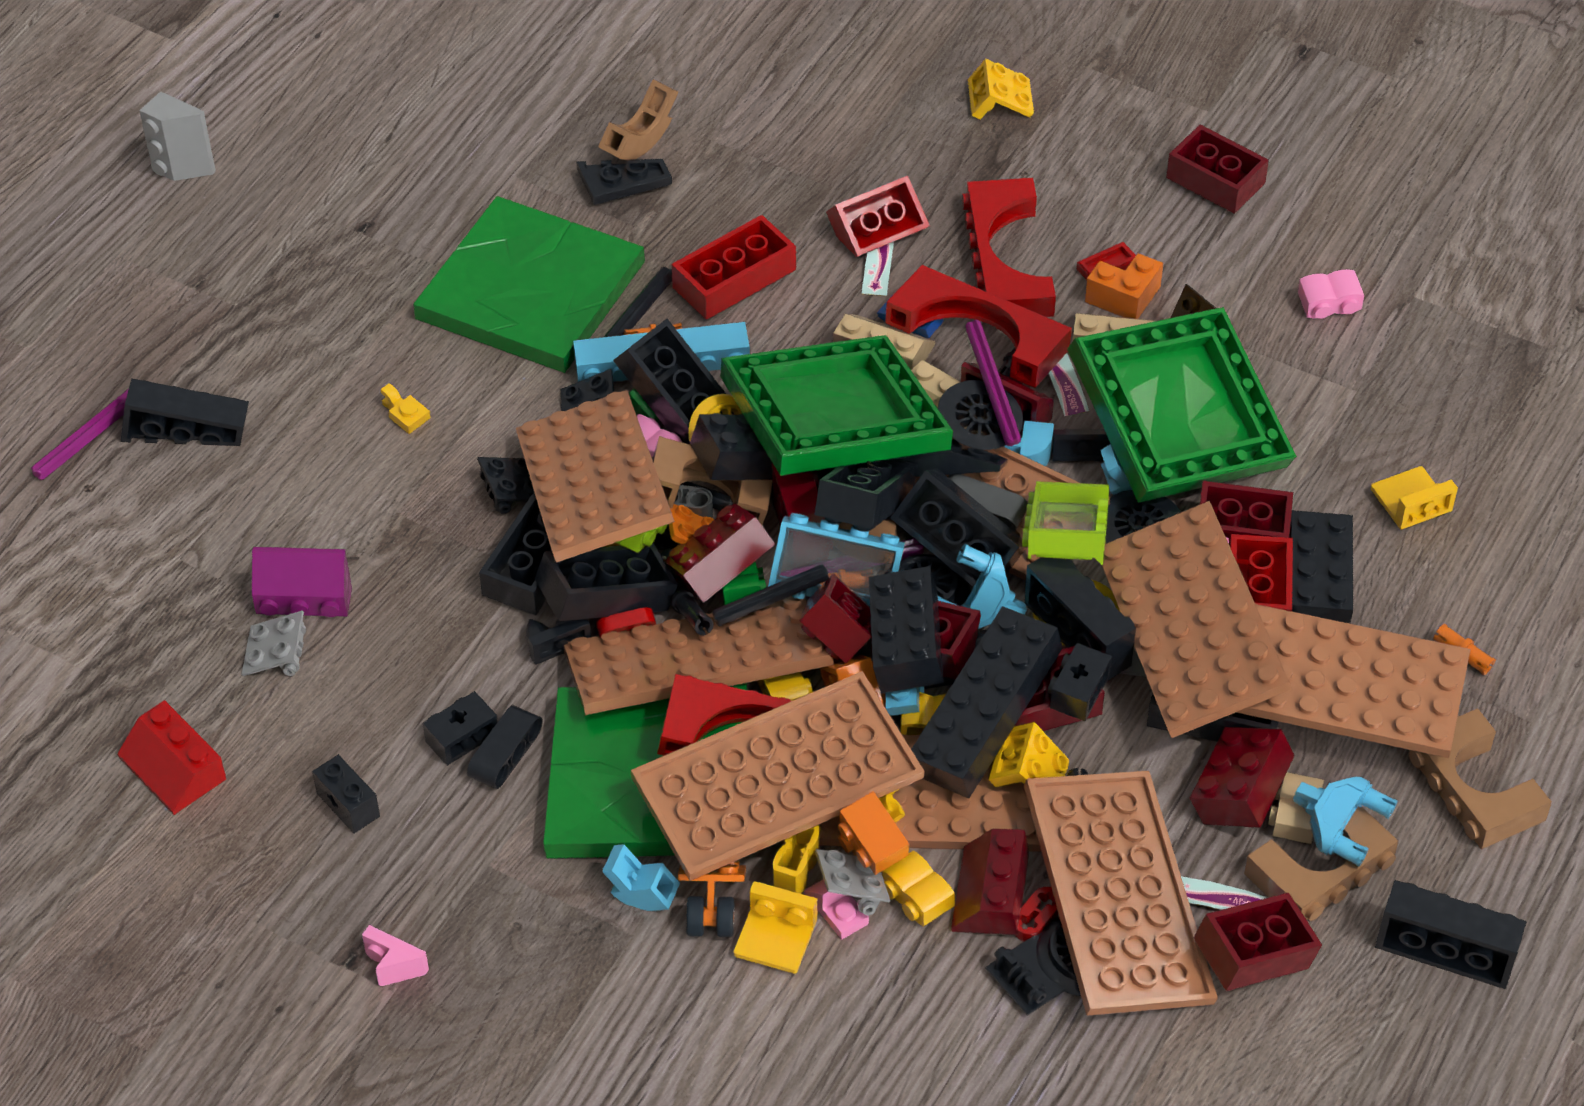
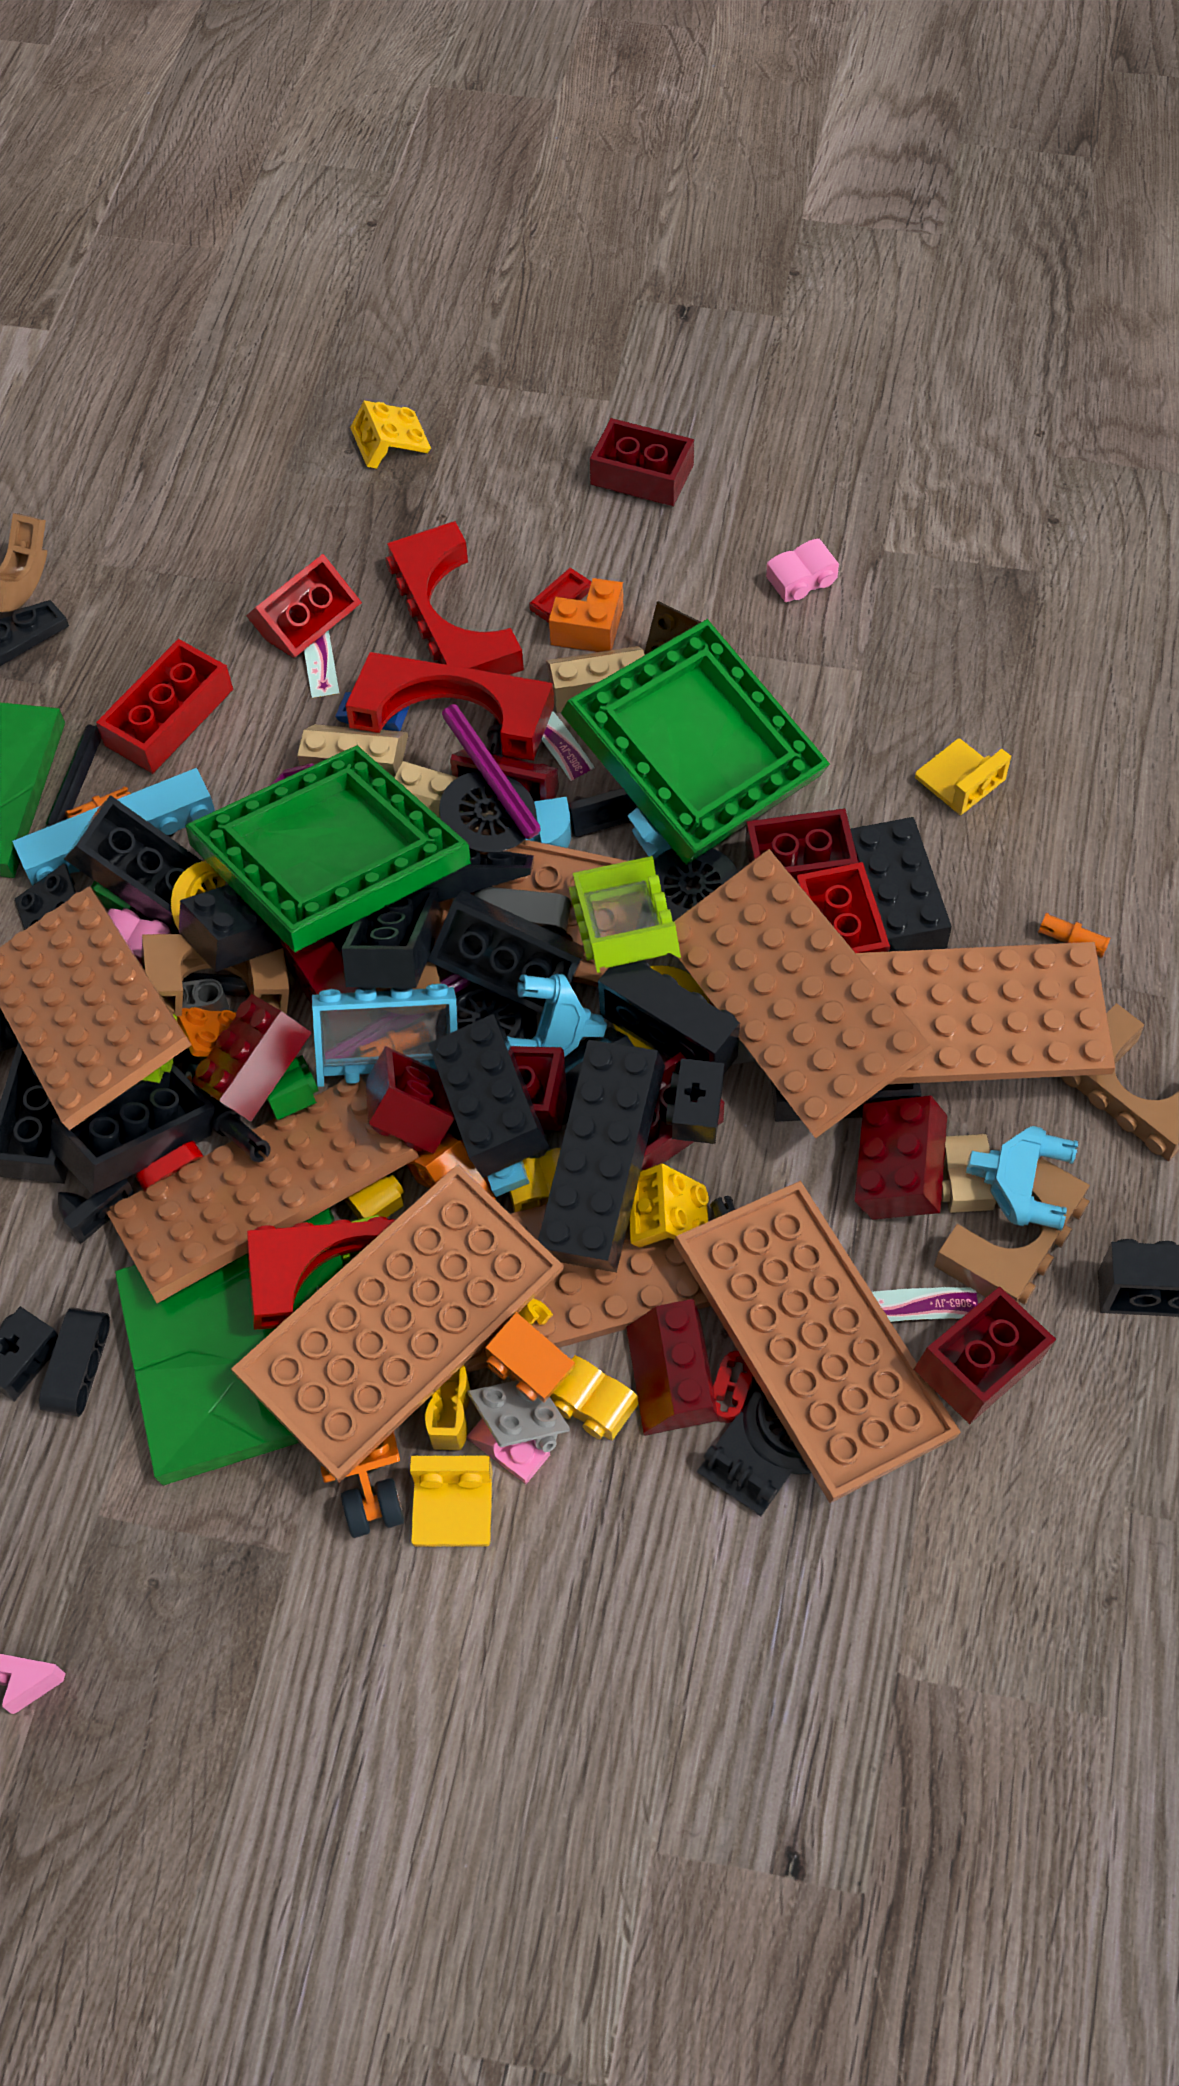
camera: 15 degrees left, 10 degrees up
medium azure brick [602,844,680,911] -> none
black axle [712,565,829,626] -> none

